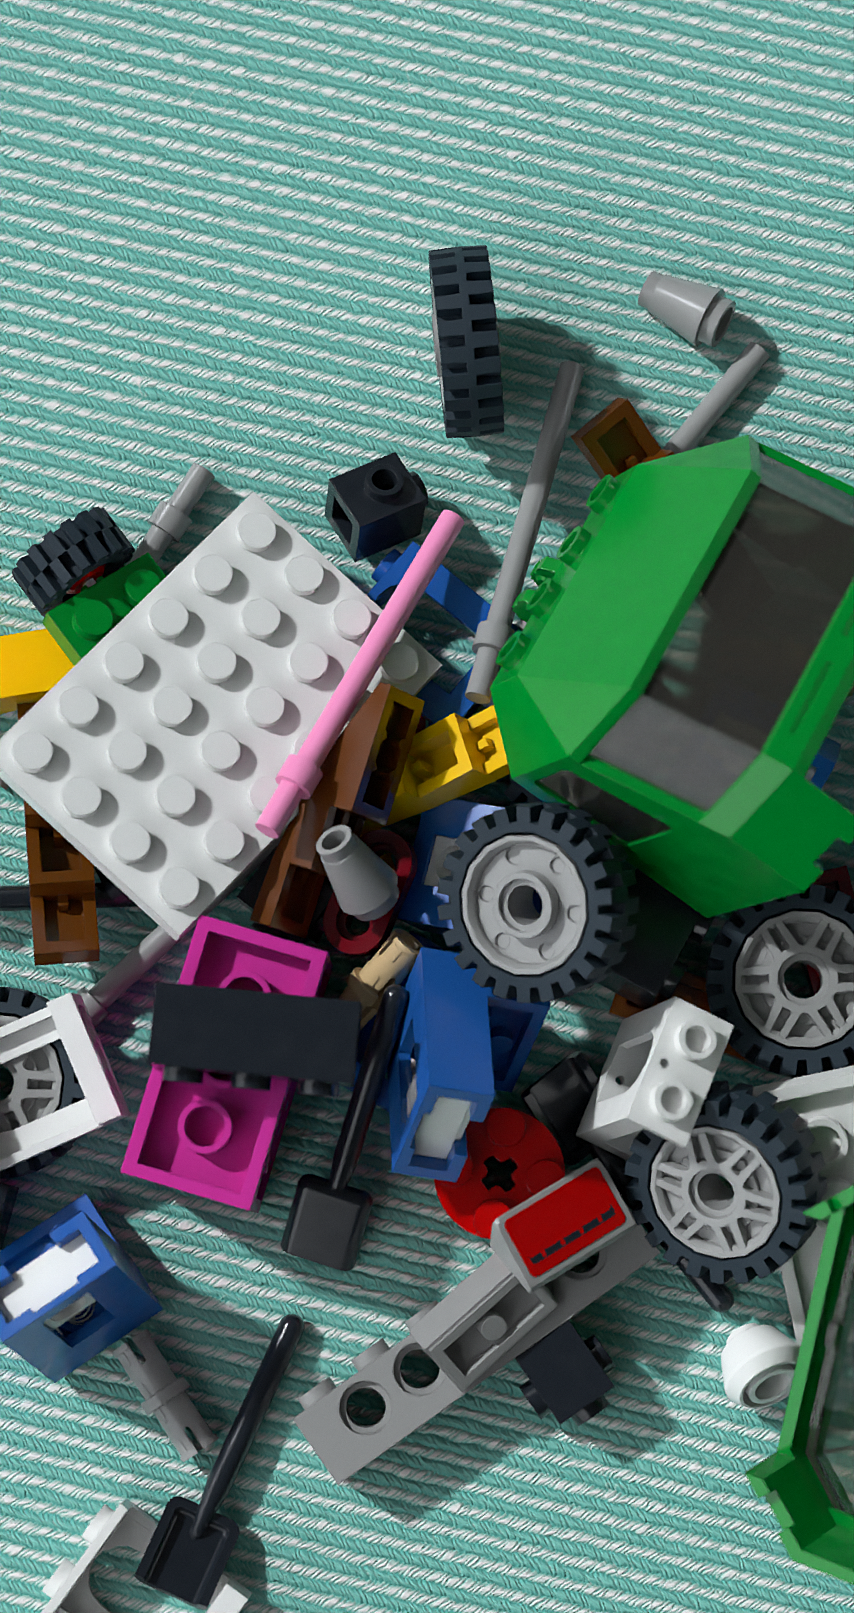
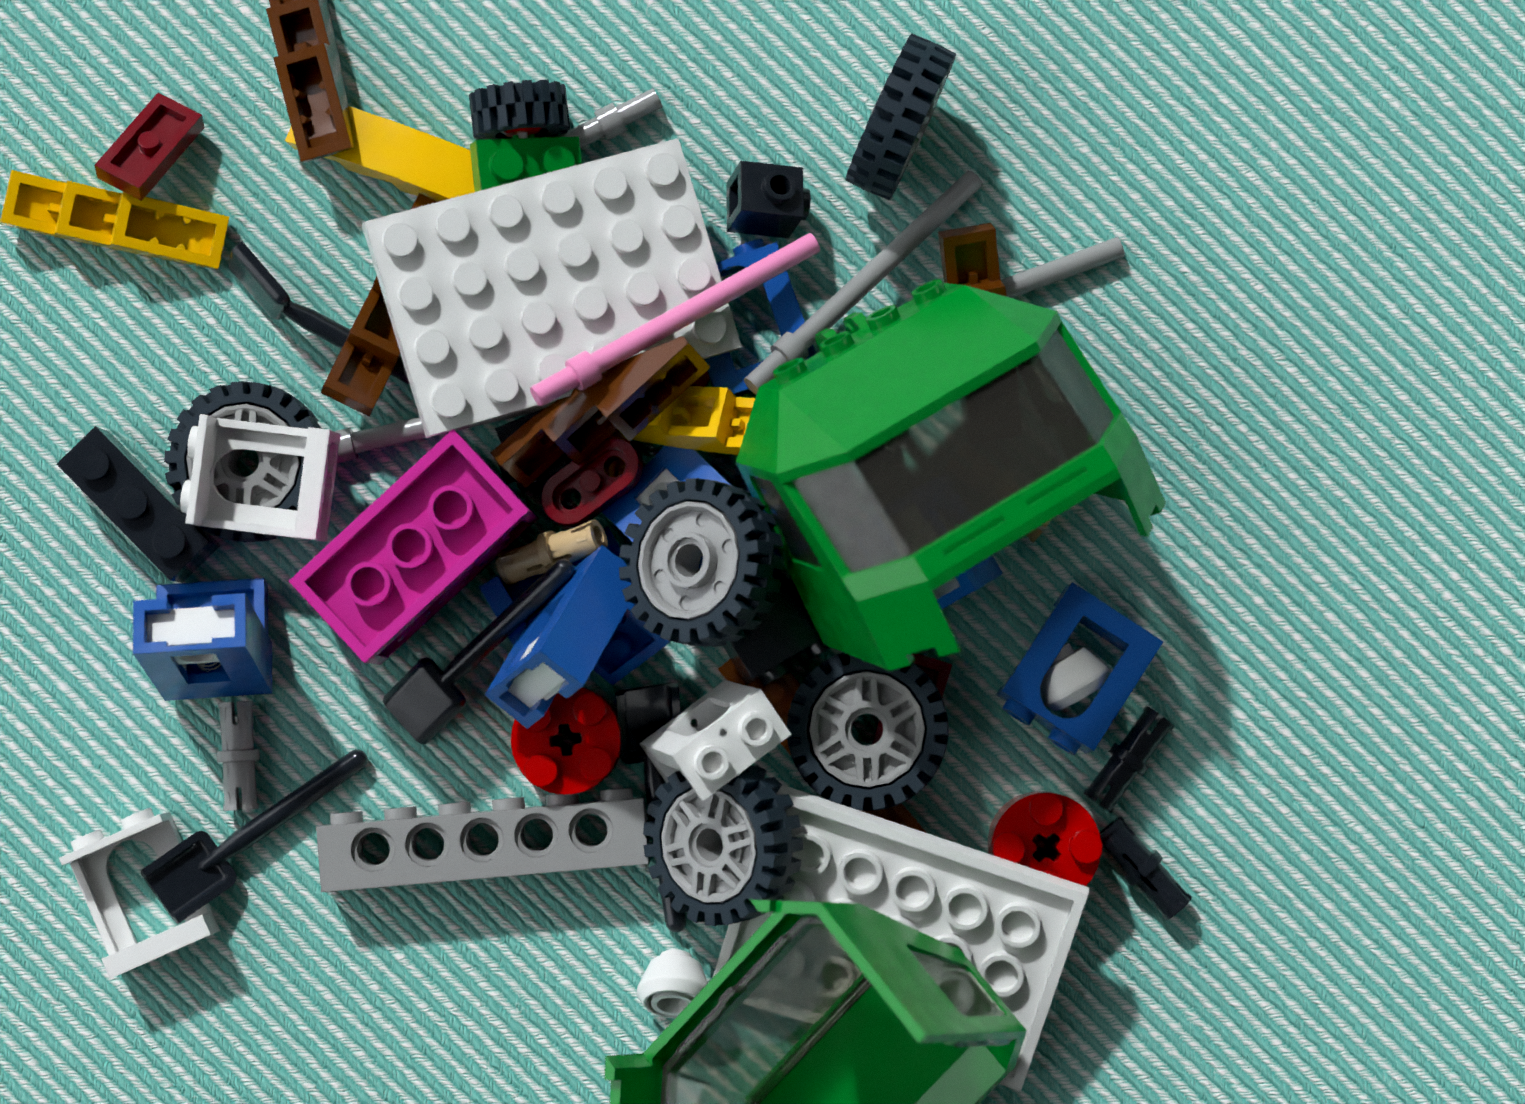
camera: 25 degrees right, 5 degrees up
black brick [147,981,362,1098] -> none
light grey cone [316,825,399,921] -> none
light grey slope [410,1253,560,1392] -> none
red slope [490,1158,636,1294] -> none
black brick [515,1320,616,1426] -> none
light grey cone [638,271,736,347] -> none

